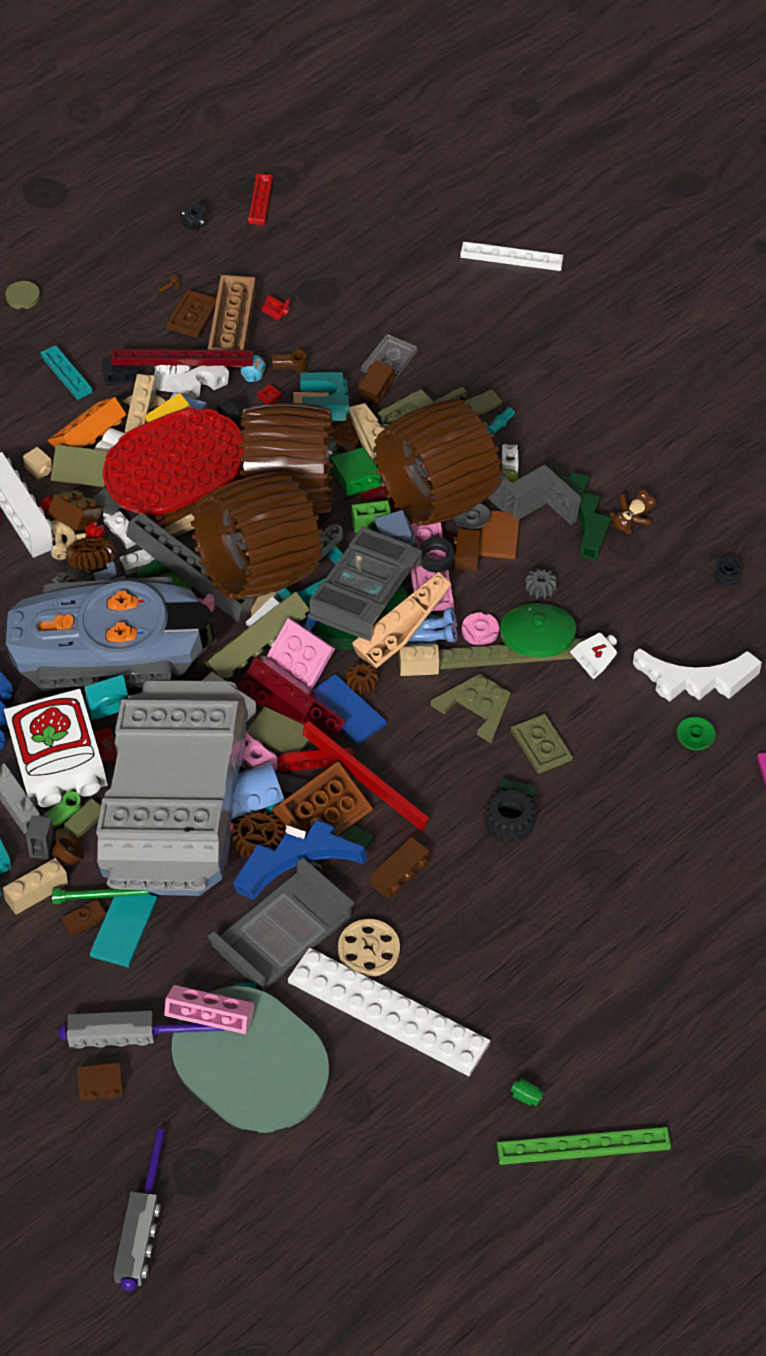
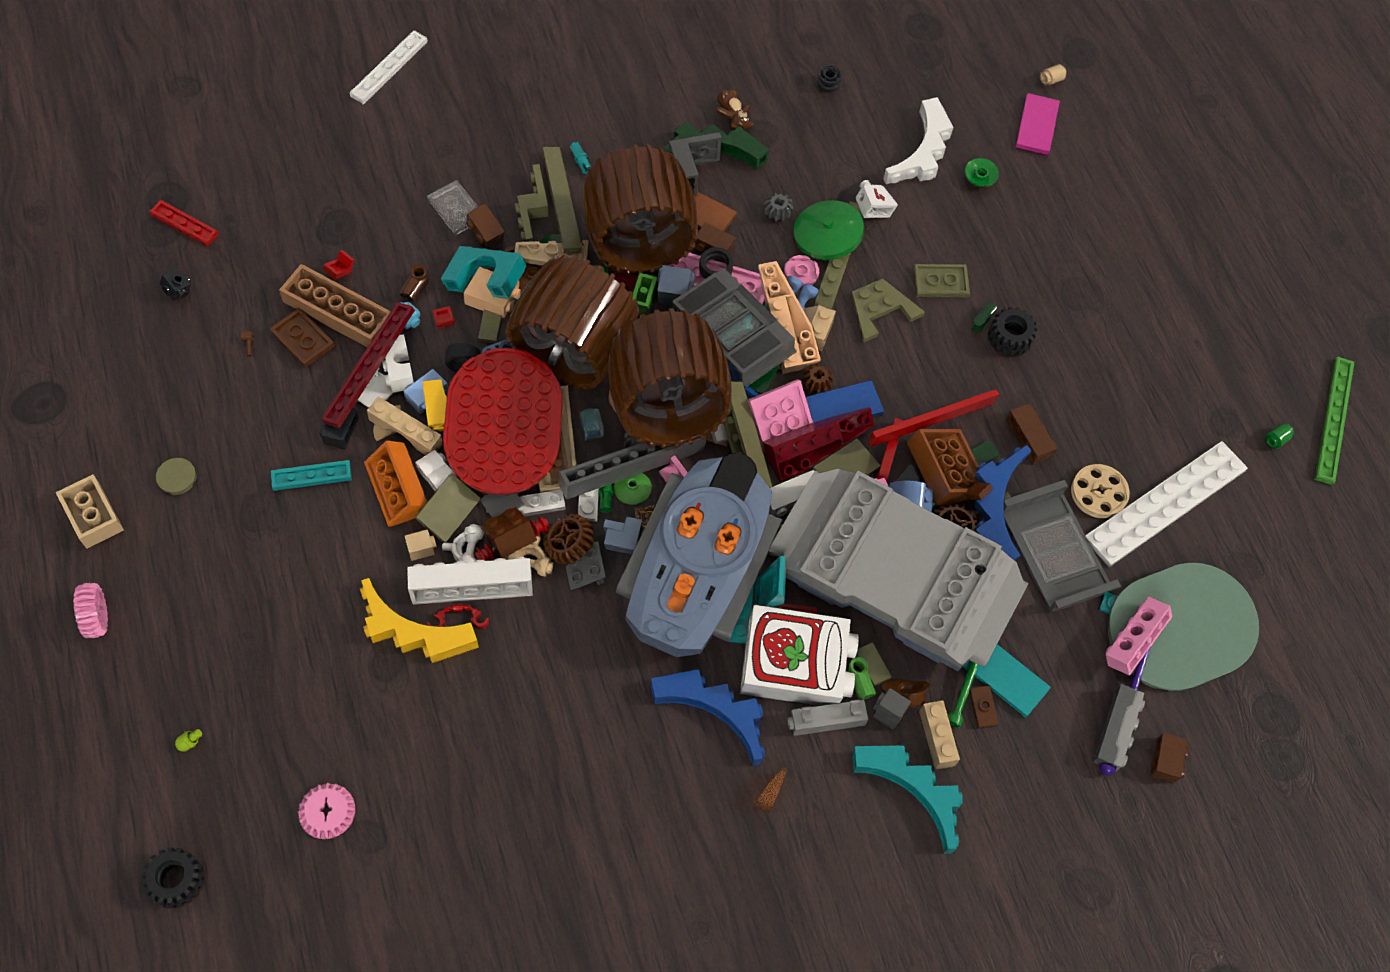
camera: 70 degrees left, 10 degrees up
piece [114,1129,165,1291] -> none
none -> white piece [442,524,484,563]

